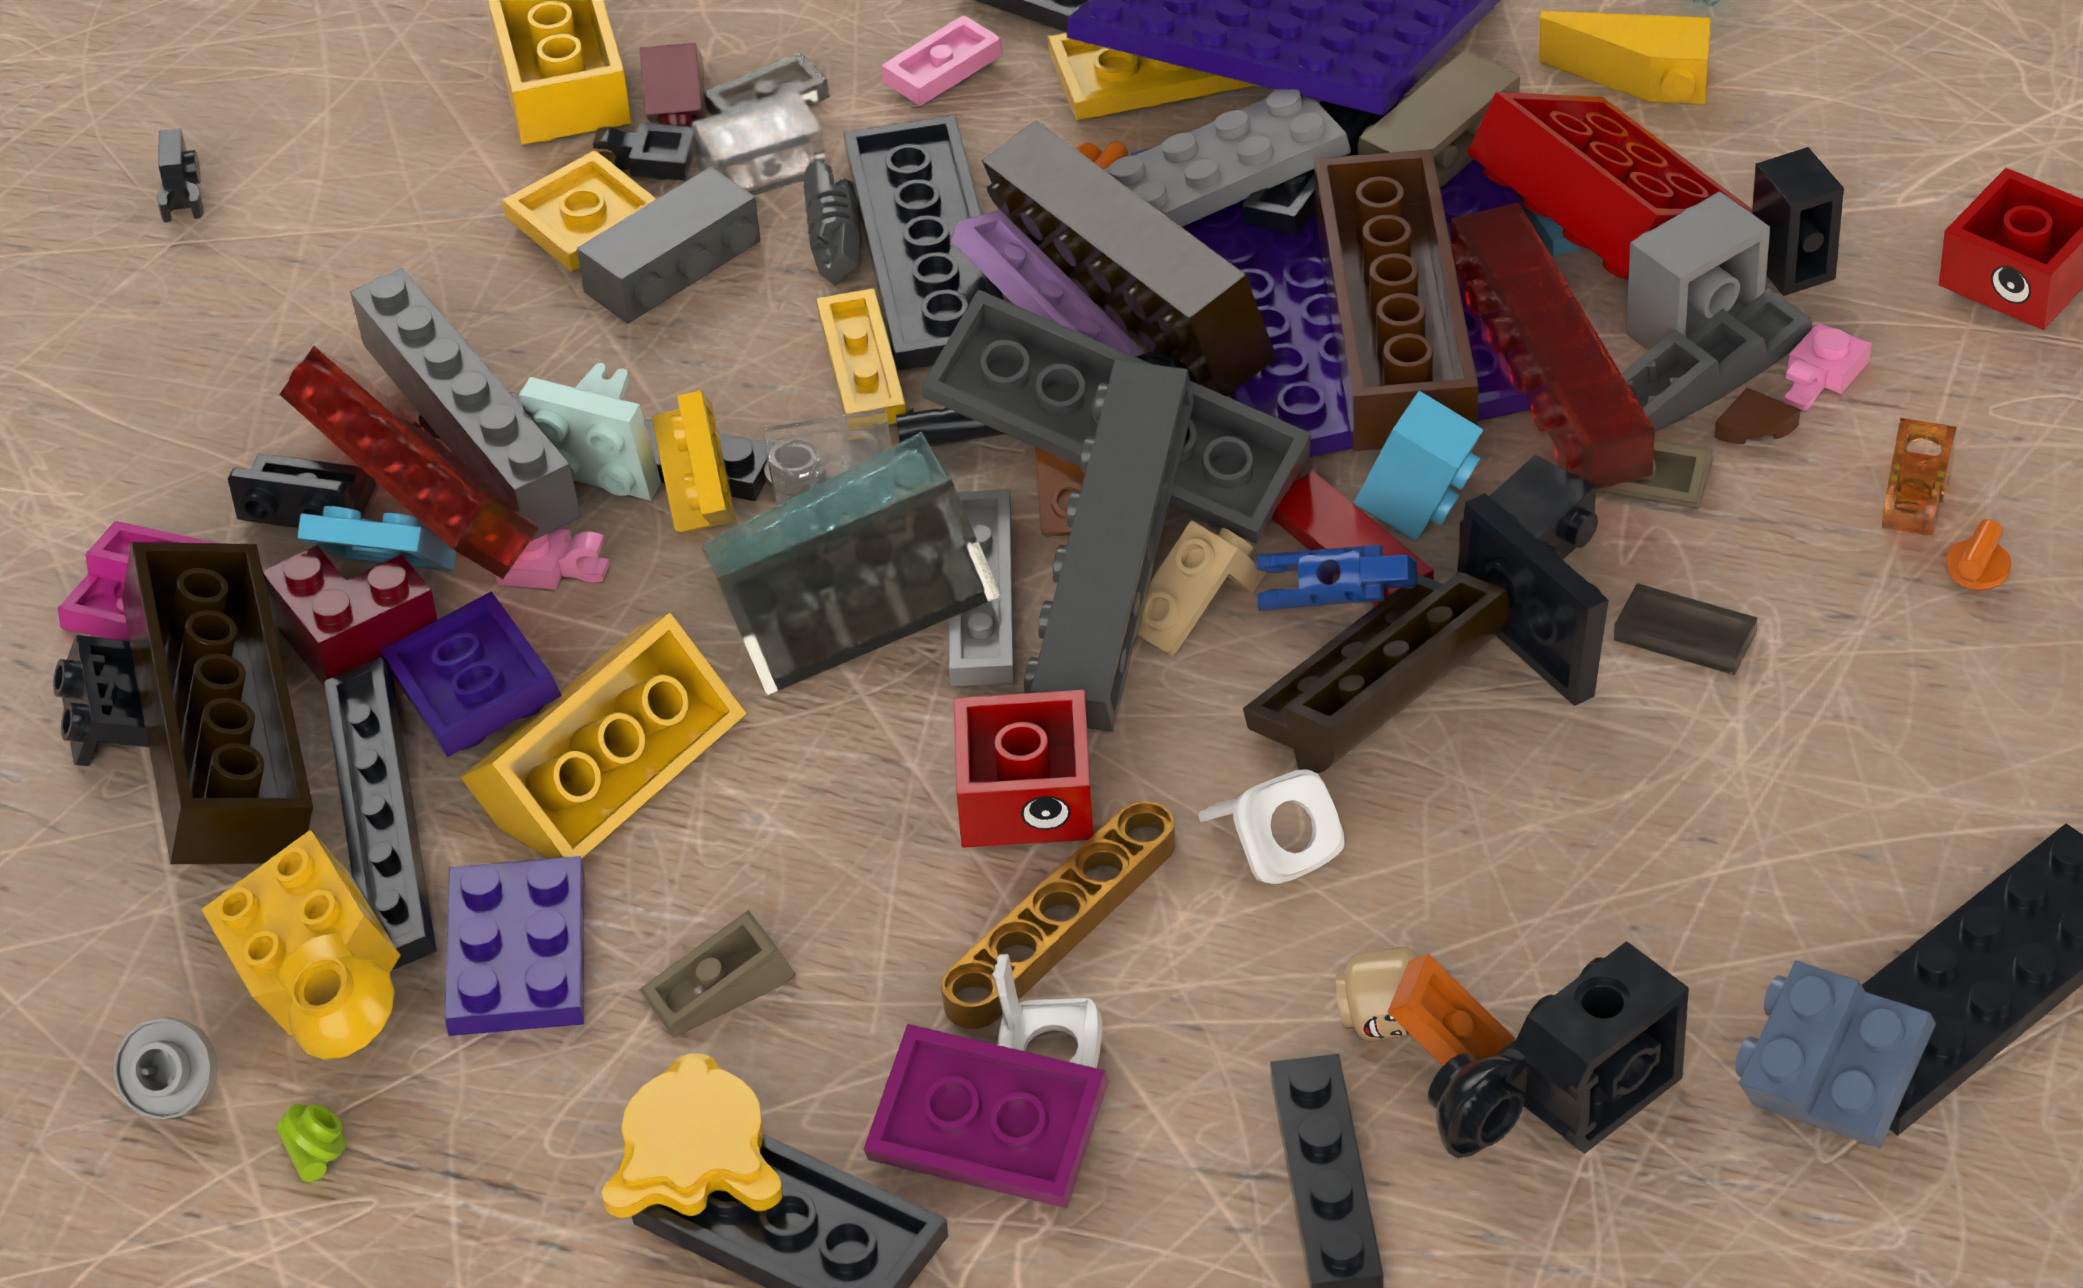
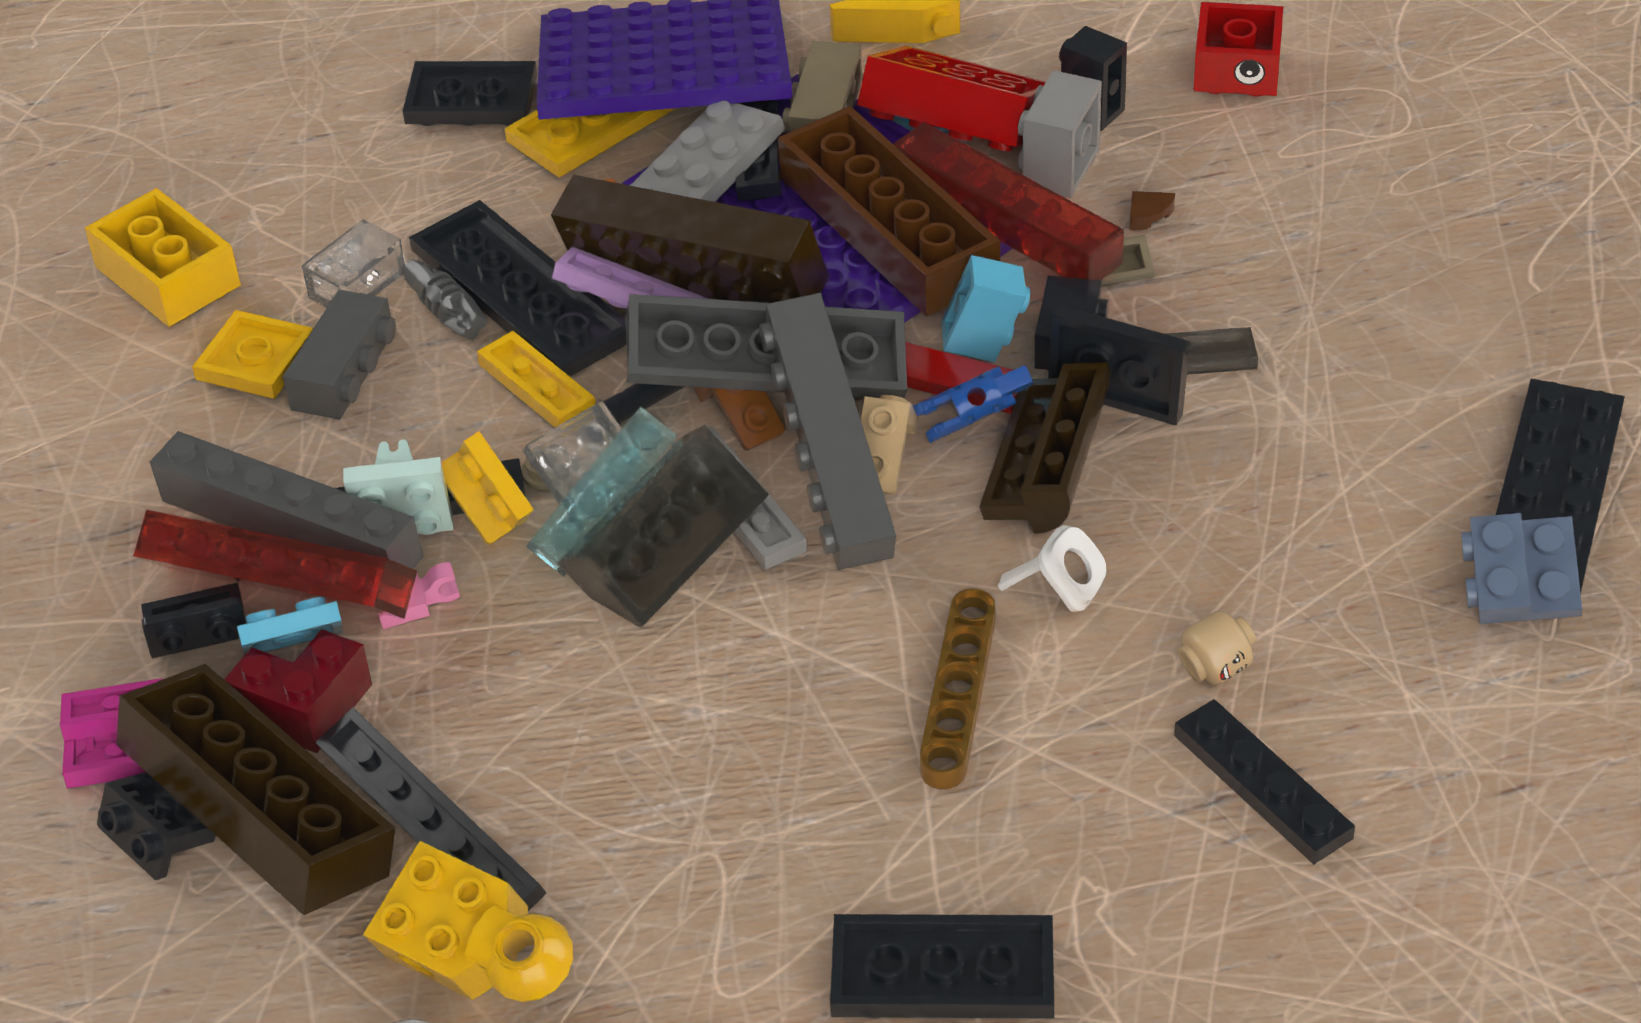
camera: 30 degrees left, 0 degrees up
dark purple plate [380,591,562,757] -> none
plate [445,856,584,1036] -> none
yellow slope [460,612,746,859] -> none
black plate [593,122,696,181] -> none
yellow tile [601,1053,783,1218] -> none
slope [639,43,705,127] -> none
dark tan slope [639,910,796,1038] -> none
clear smoke plate [704,51,830,138] -> none
magenta plate [863,1024,1109,1208] -> none
bright pink plate [881,15,1002,106] -> none
red brick [953,690,1093,848] -> none
white piece [992,954,1103,1068] -> none
orange plate [1387,954,1515,1066] -> none
black brick [1427,941,1689,1158] -> none
dark grey slope [1586,289,1812,436] -> none
bright pink plate [1783,322,1872,411] -> none
clear orange leg [1882,418,1957,537] -> none
orange plate [1946,519,2011,590] -> none

